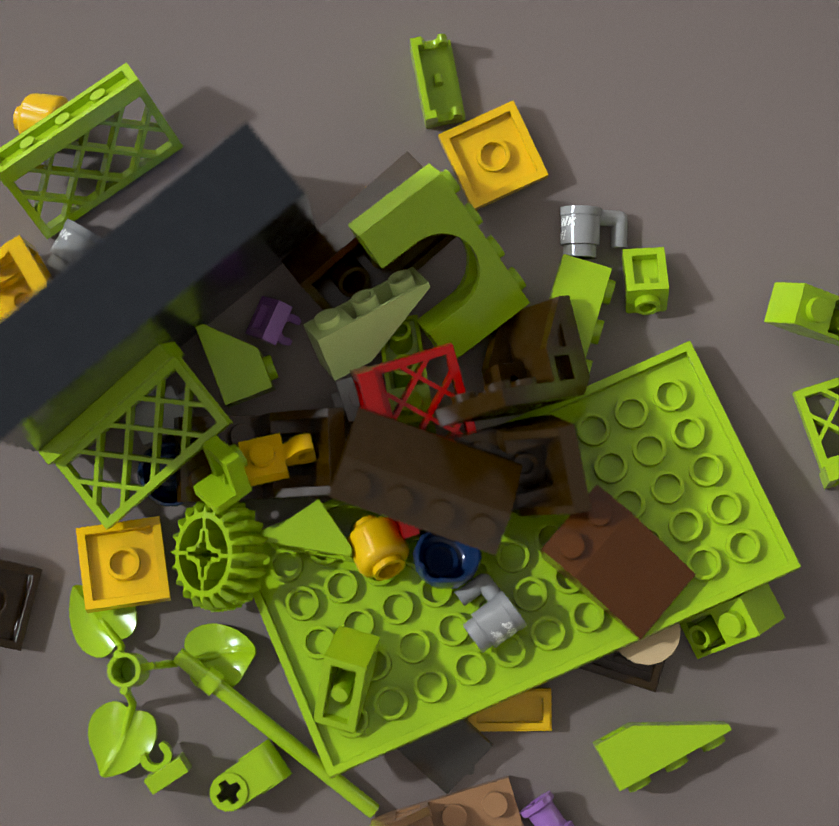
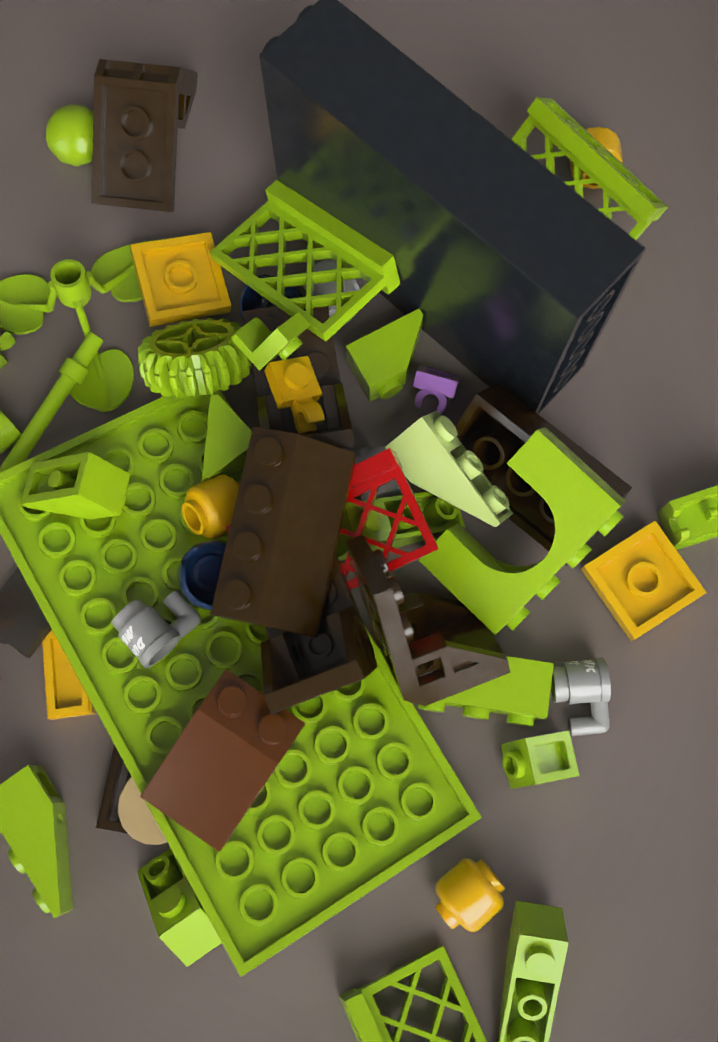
camera: 85 degrees right, 10 degrees down
none -> yellow head [435,858,506,932]

